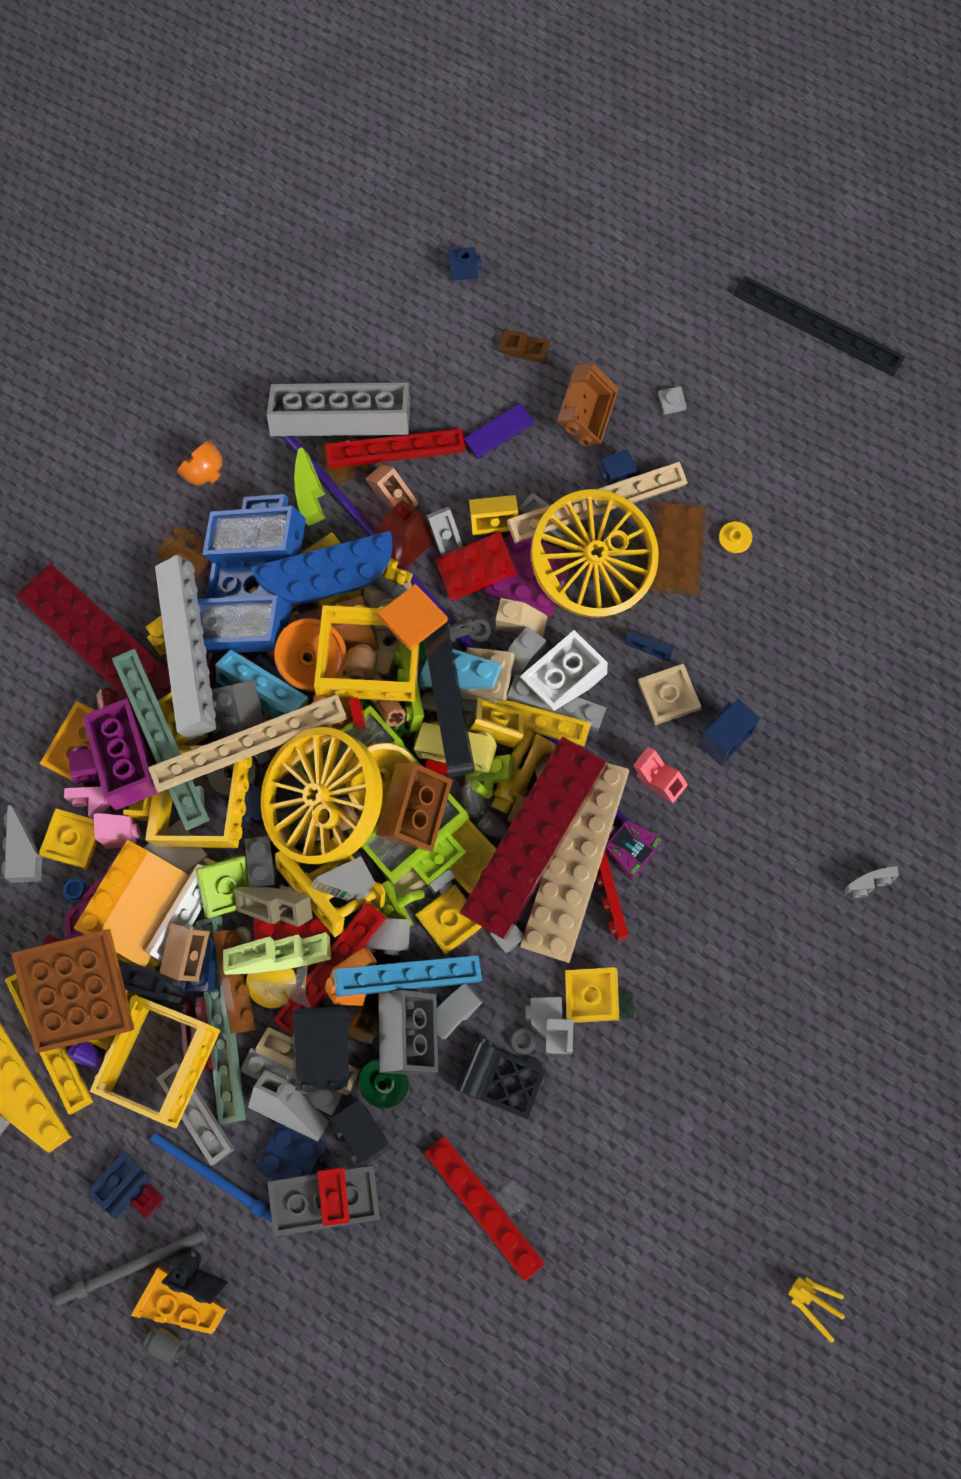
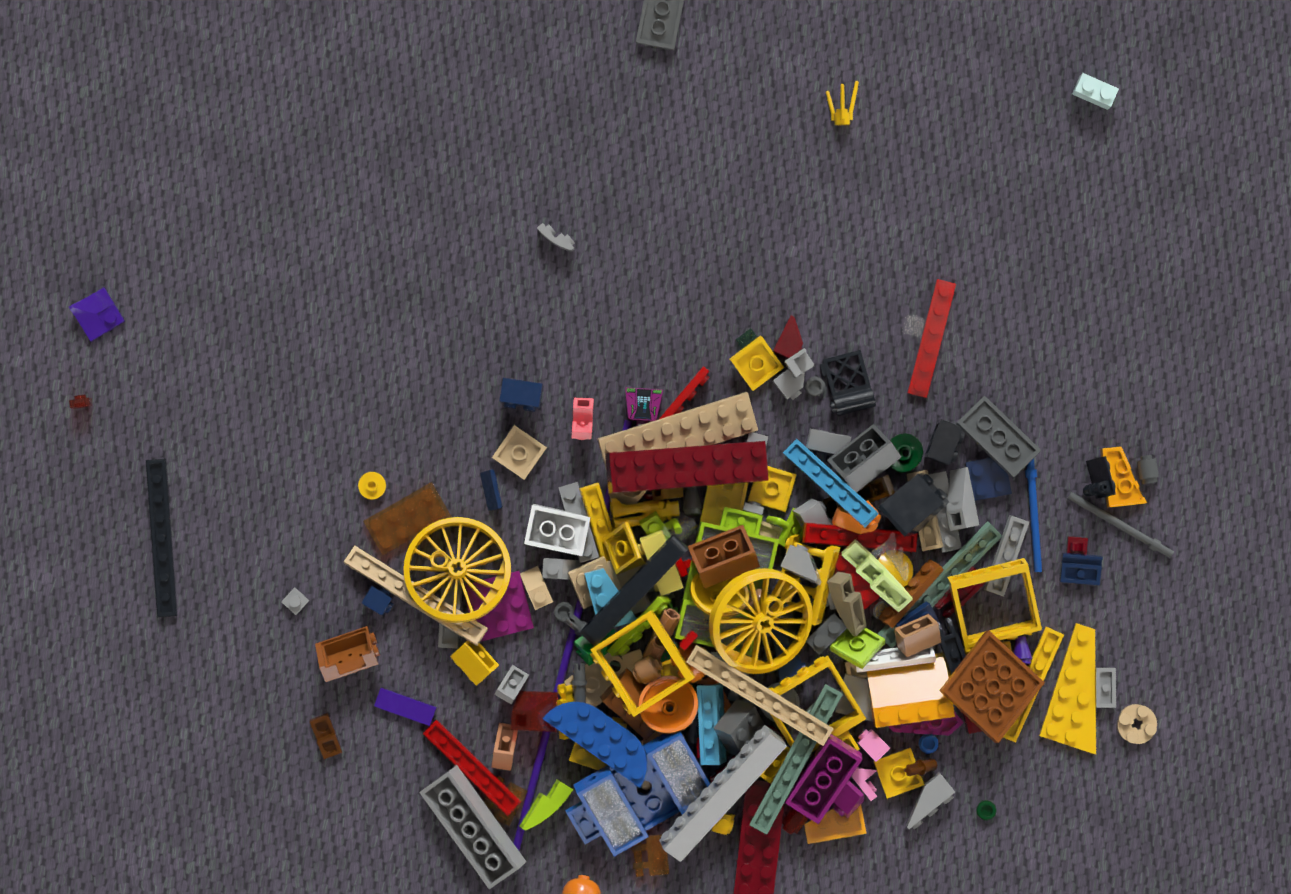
camera: 135 degrees left, 15 degrees up
red plate [317,1167,350,1227] -> none
orange tile [378,584,448,650] -> none
red plate [435,531,517,601] -> none
dark blue brick [448,247,482,281] -> none
none -> dark red slope [773,315,803,359]
none -> reddish brown axle [904,758,938,776]

